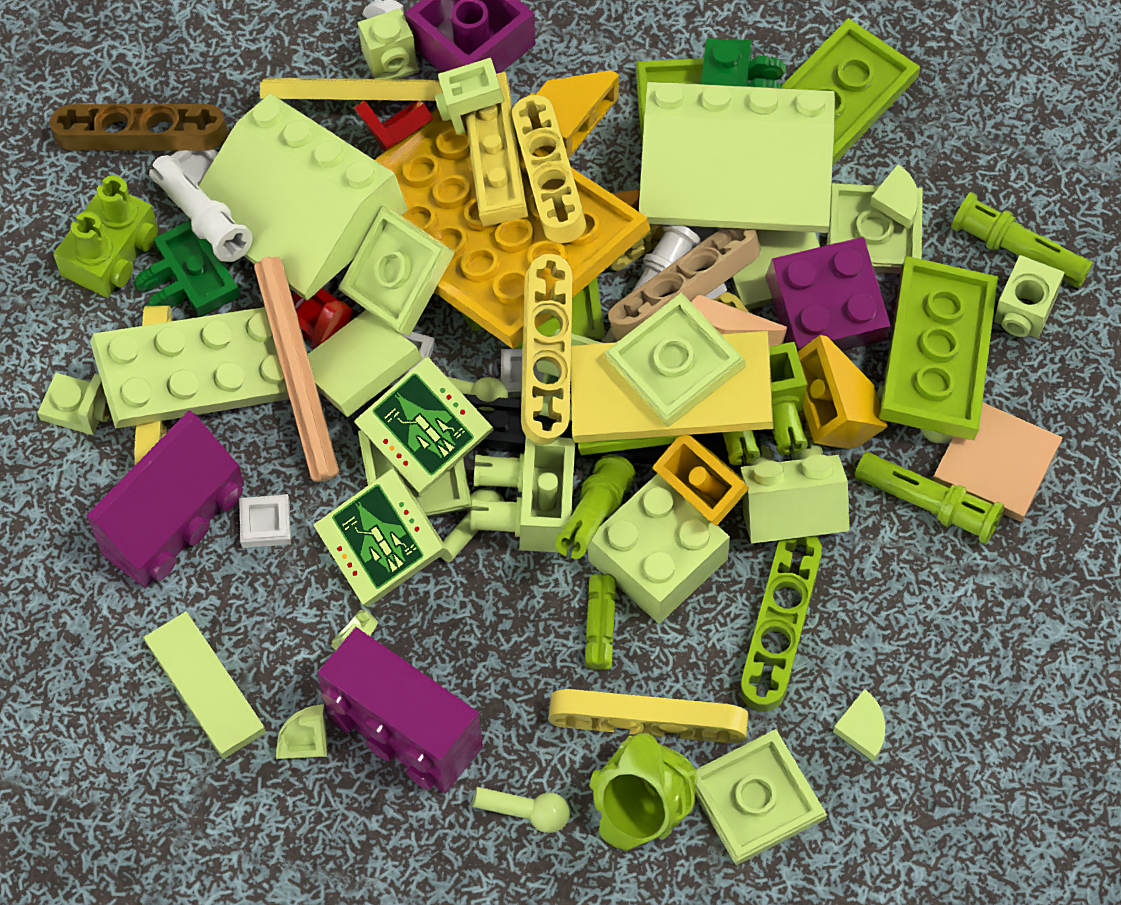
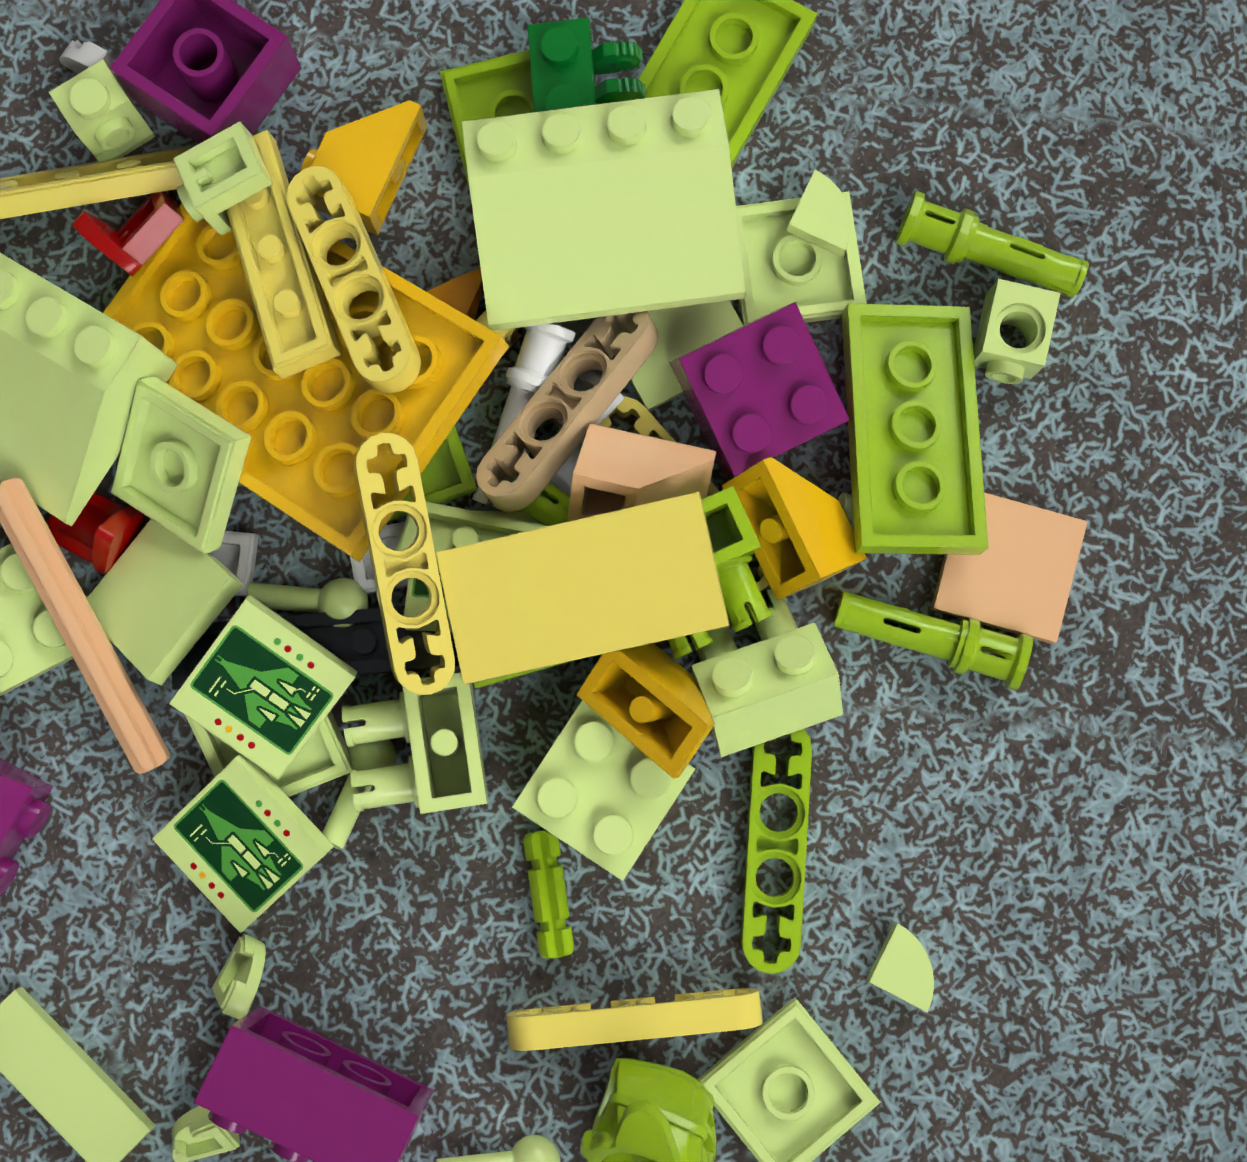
camera: 15 degrees left, 20 degrees up
white tile [239,494,291,548] -> none
lime pin [555,454,636,559] -> none
yellowish green tile [604,293,746,427] -> none

